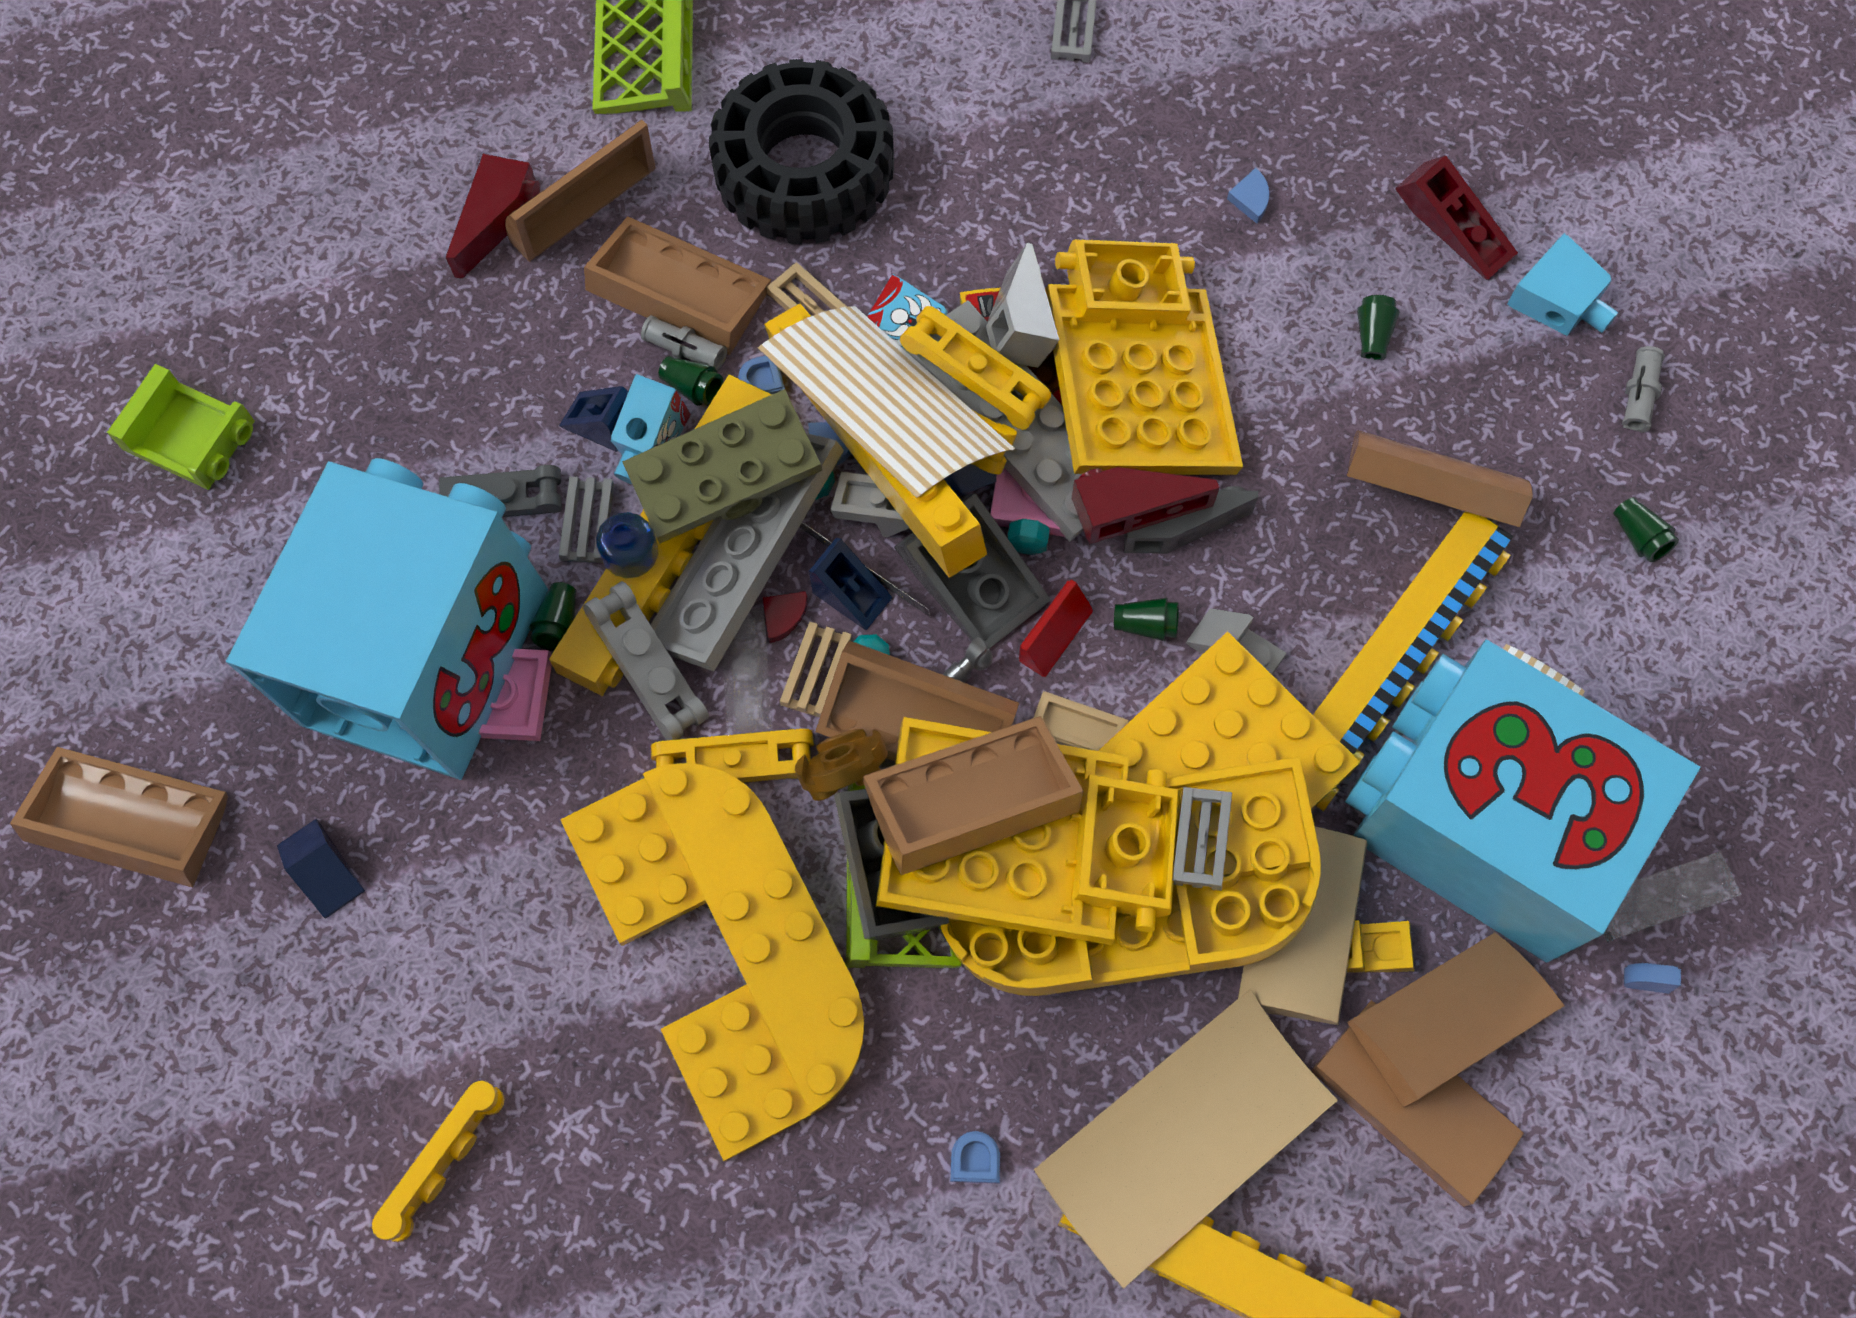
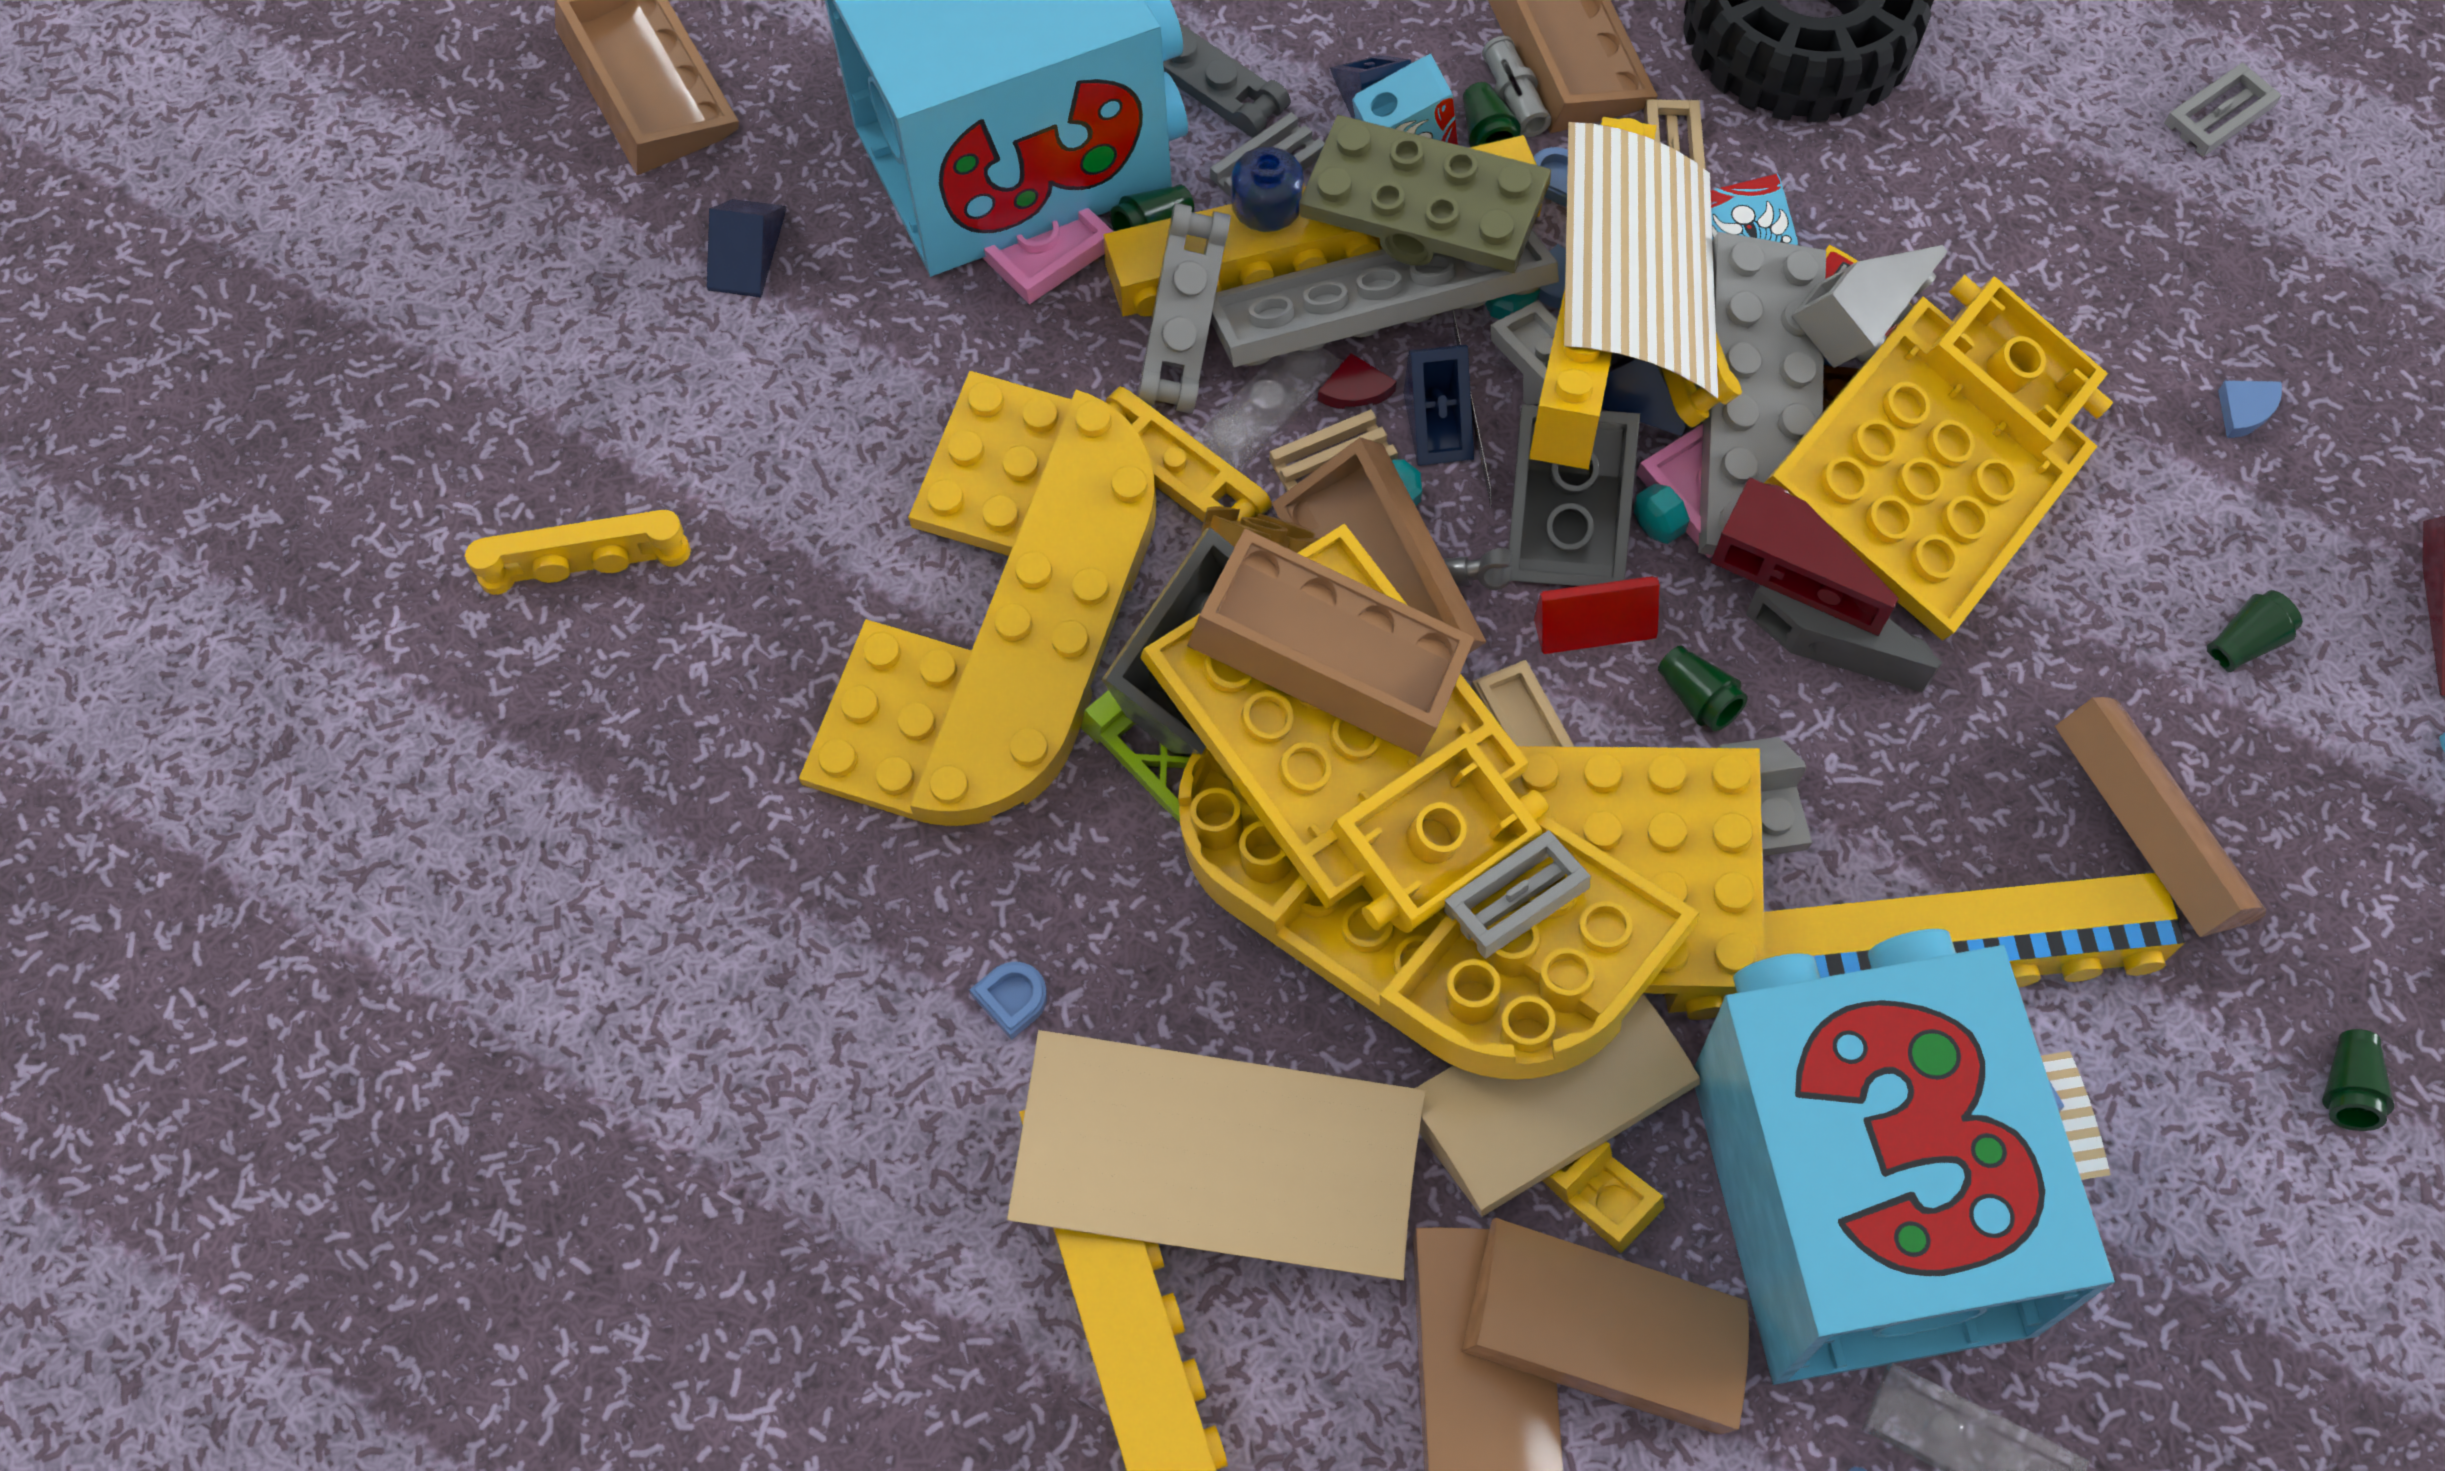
camera: 45 degrees right, 5 degrees down
yellow plate [900,306,1051,430] -> none

